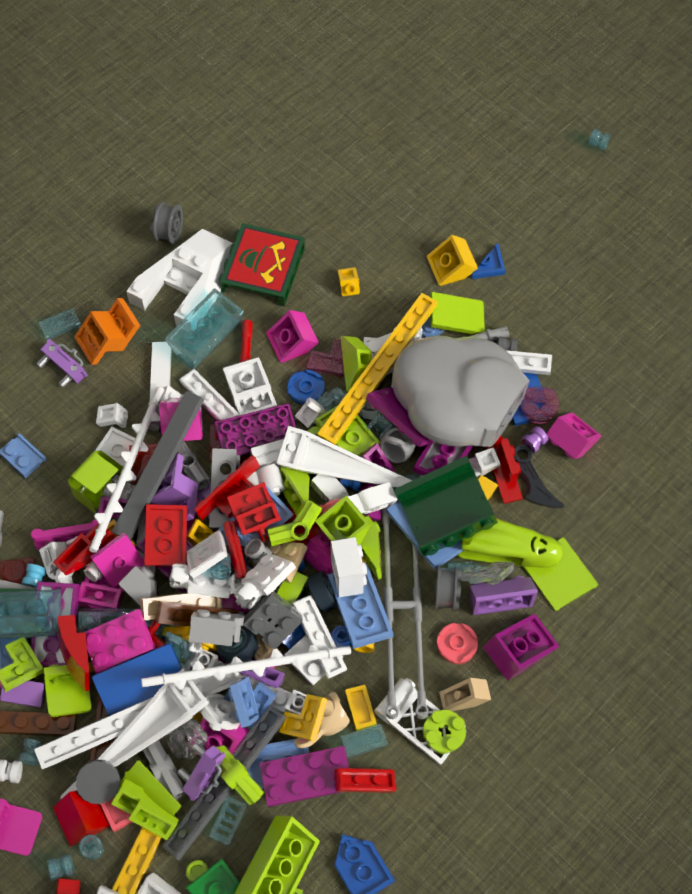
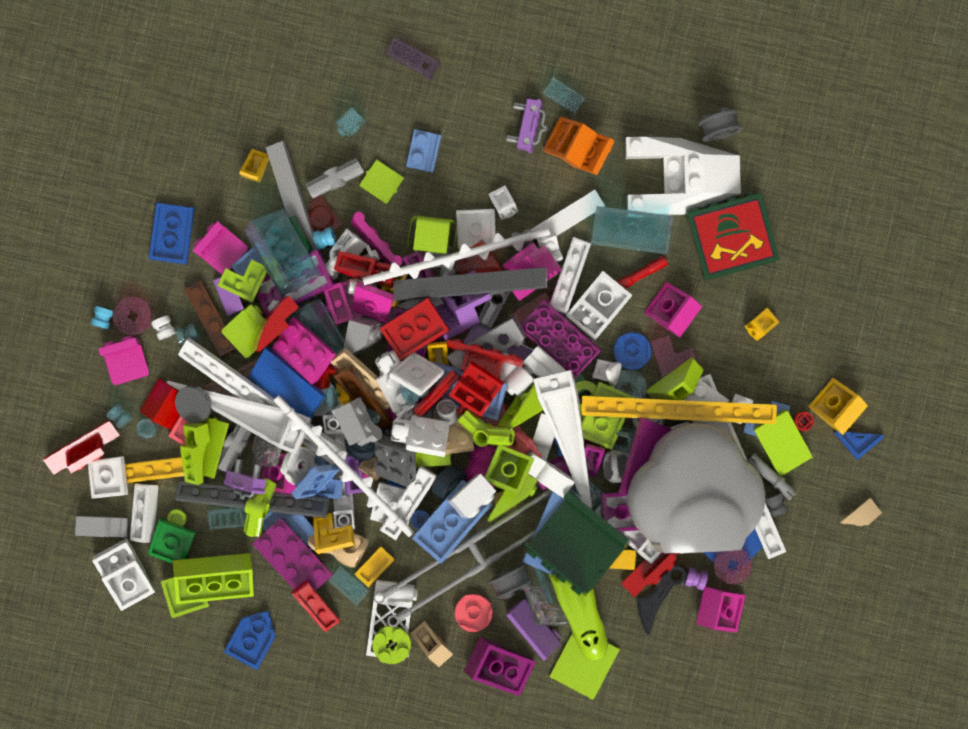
camera: 60 degrees right, 25 degrees up
none -> lime piece [359,159,404,204]
none -> red wheel [792,412,814,431]
none -> tan slope [840,498,882,526]

